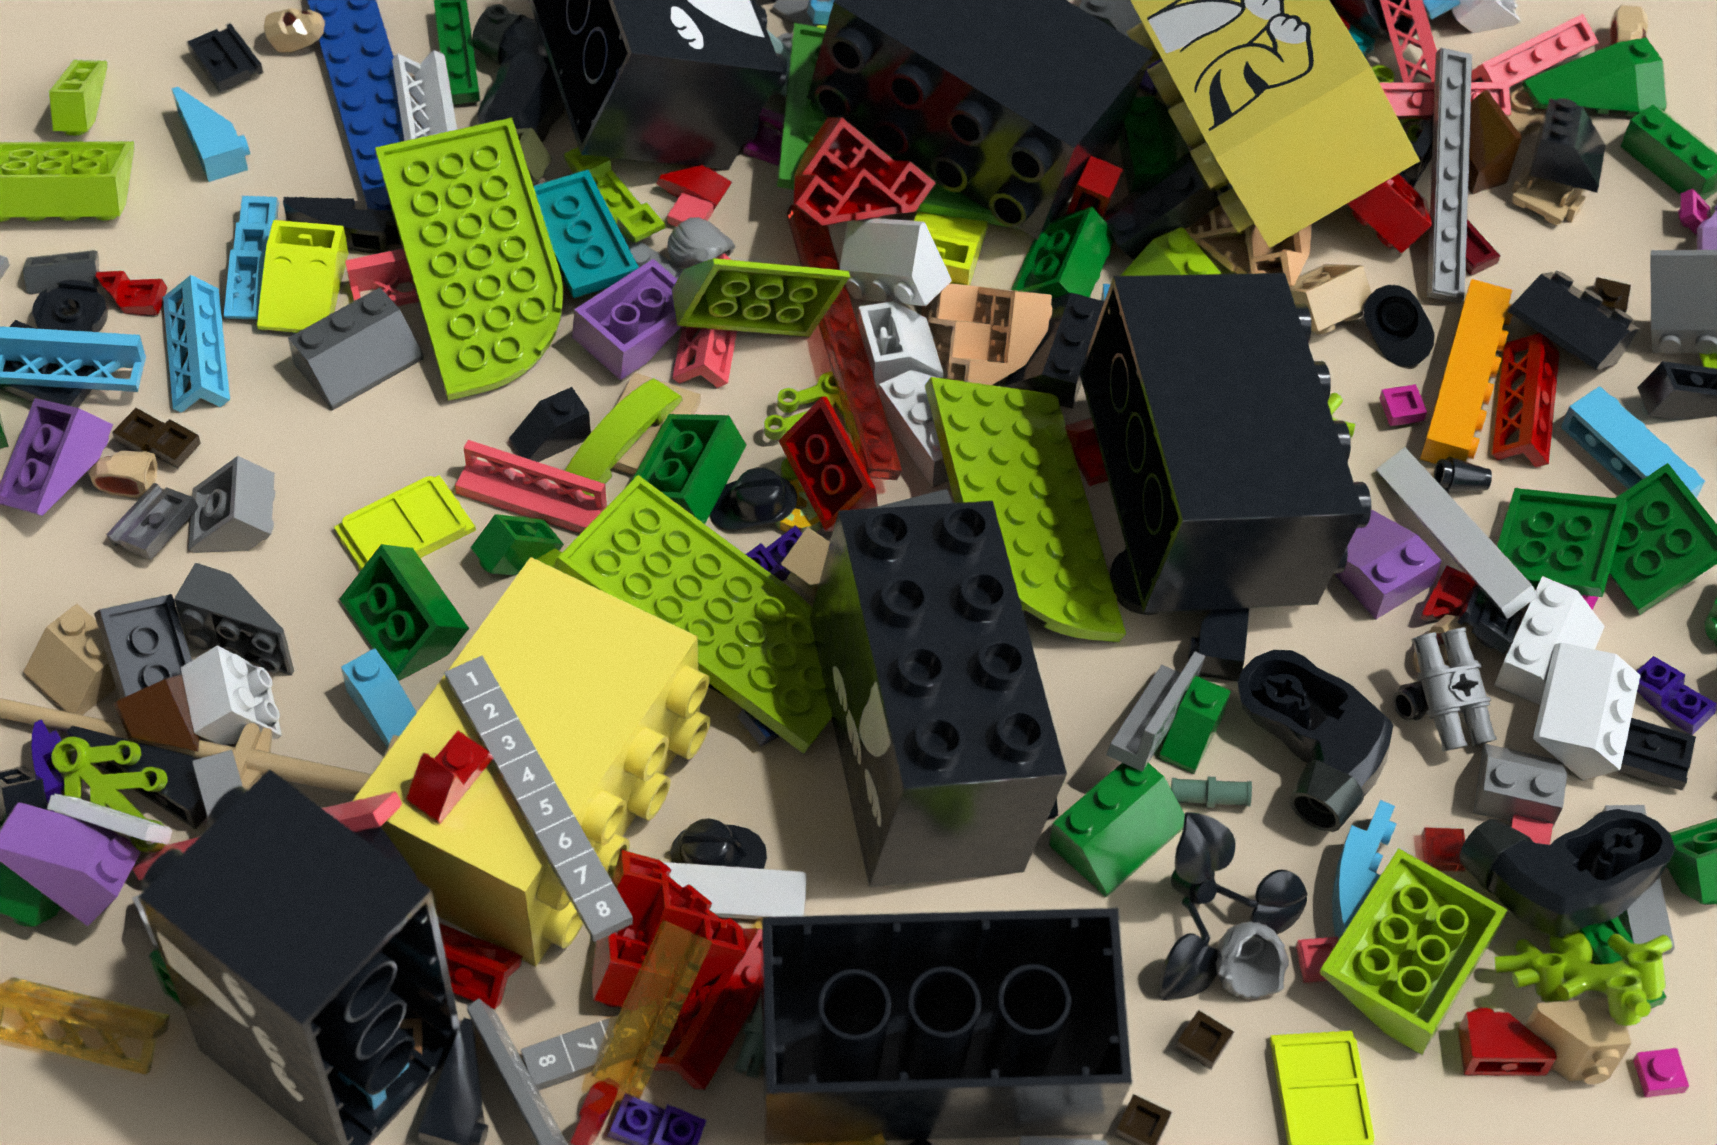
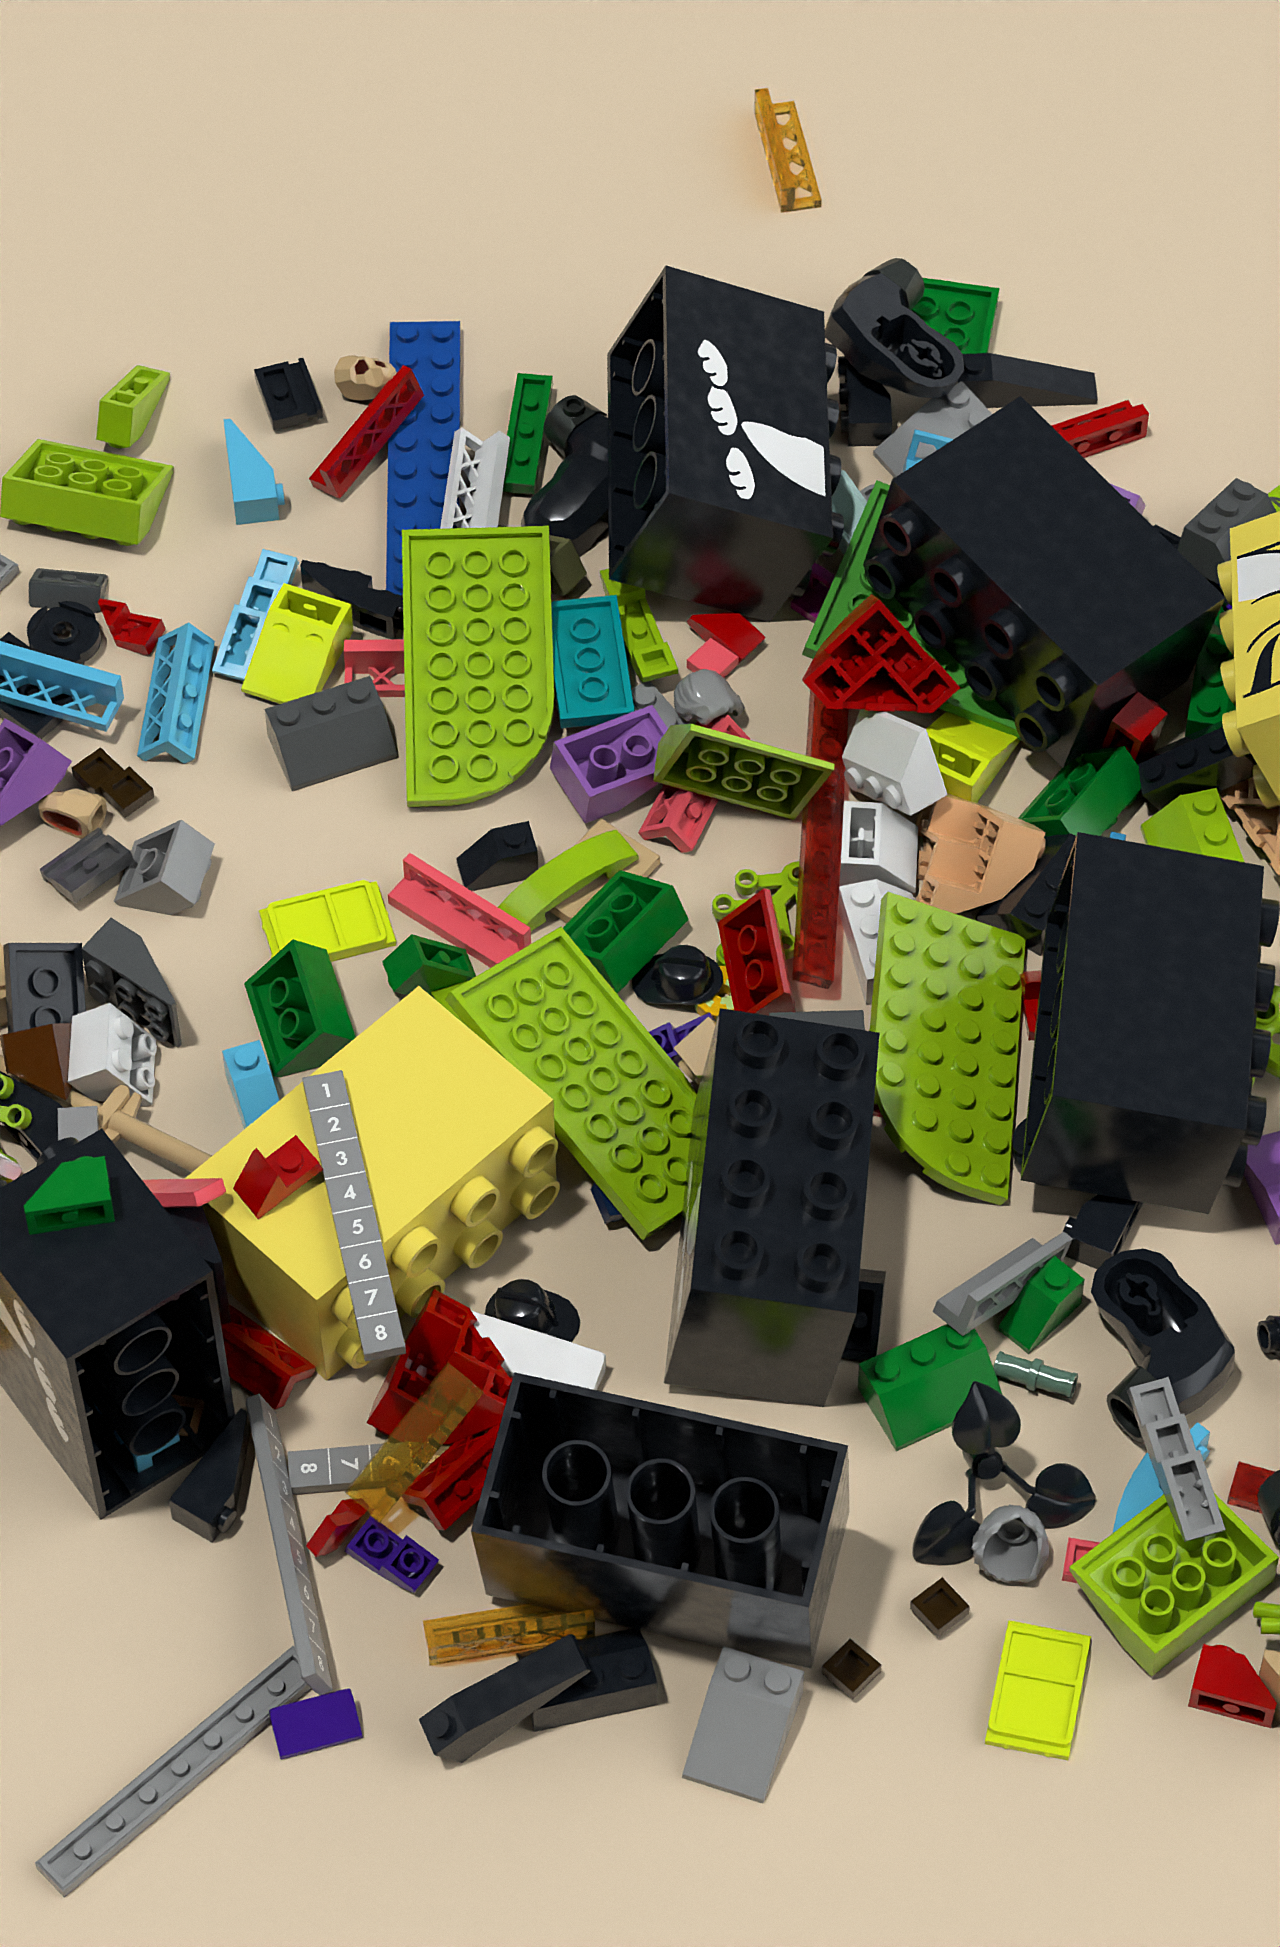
camera: 20 degrees right, 0 degrees up
none -> green slope [24,1156,115,1235]
none -> red fence [309,365,424,499]
none -> light grey slope [1127,1377,1225,1542]

